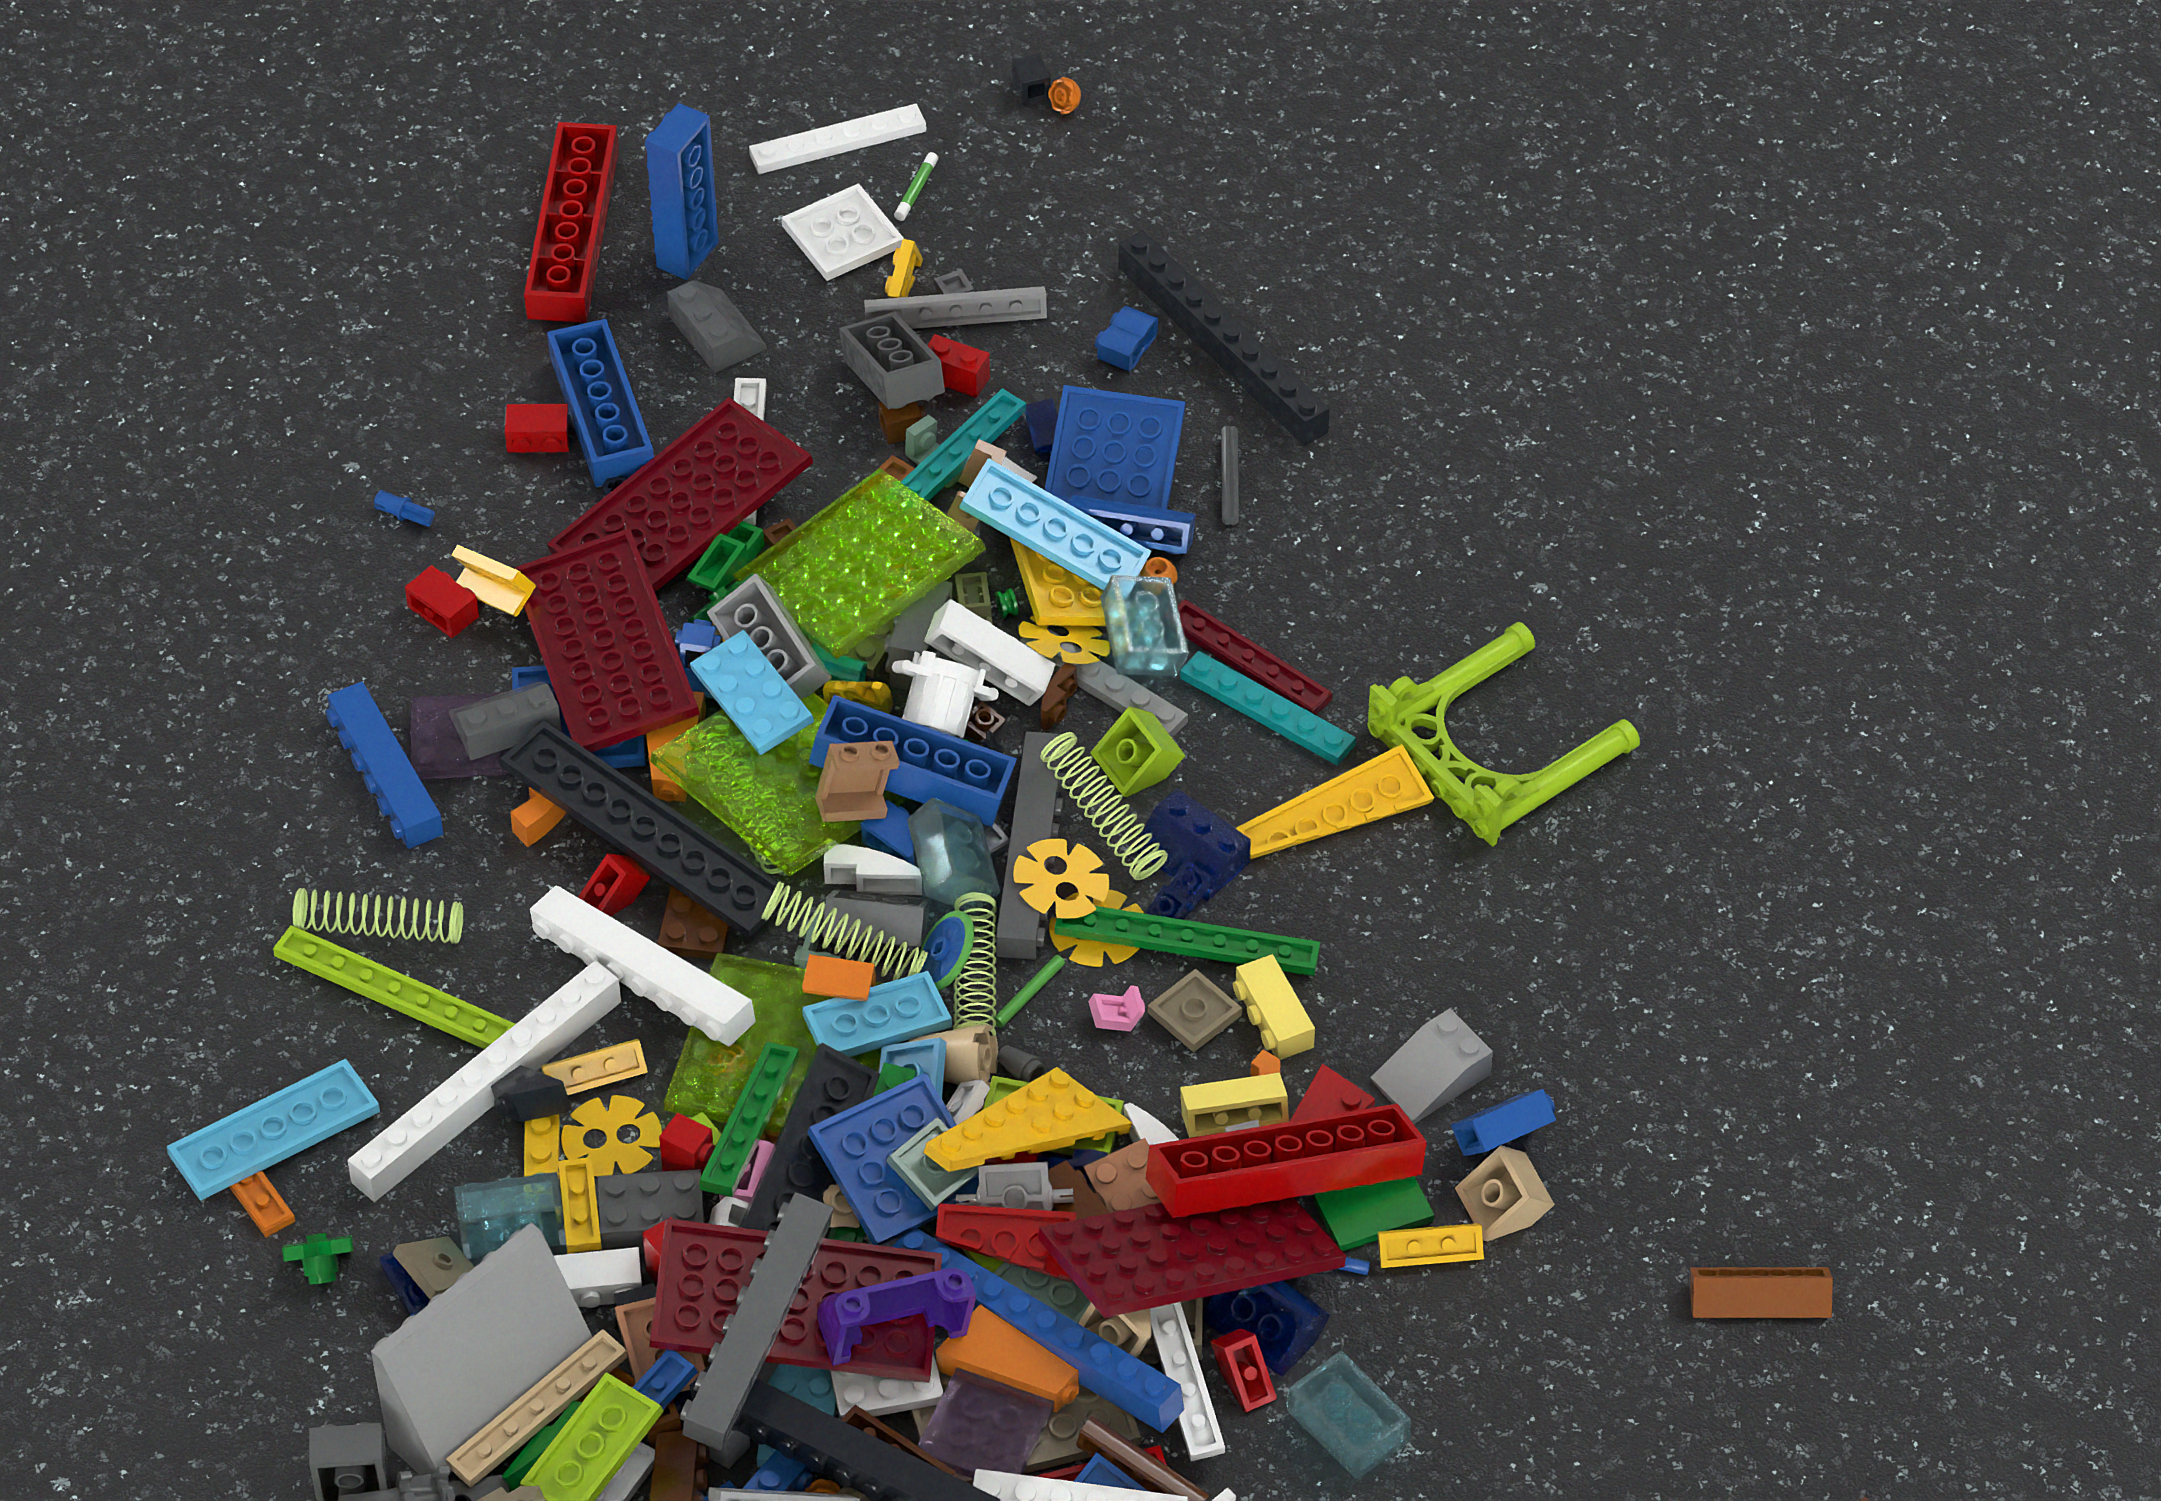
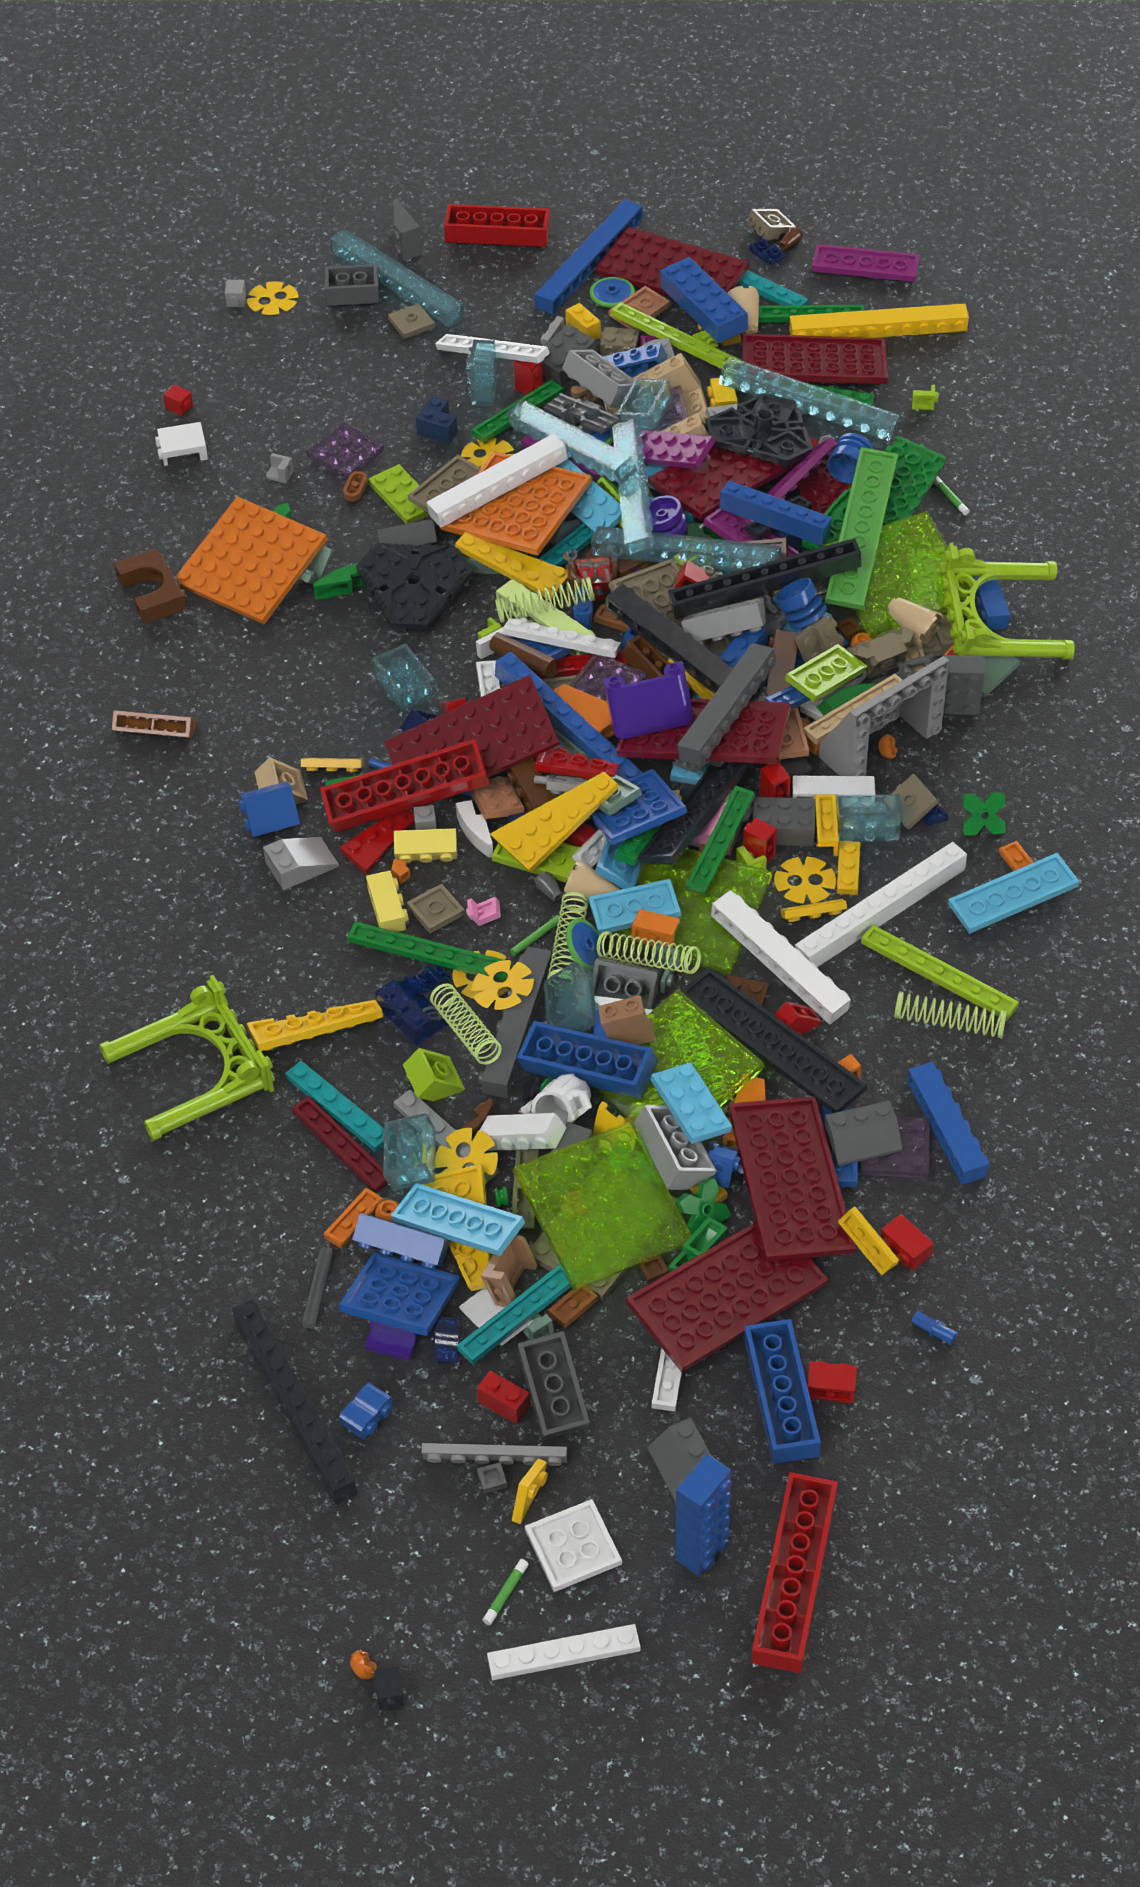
camera: 170 degrees left, 0 degrees up
black slope [491,1065,572,1122] -> none
none -> orange tile [324,1188,384,1249]

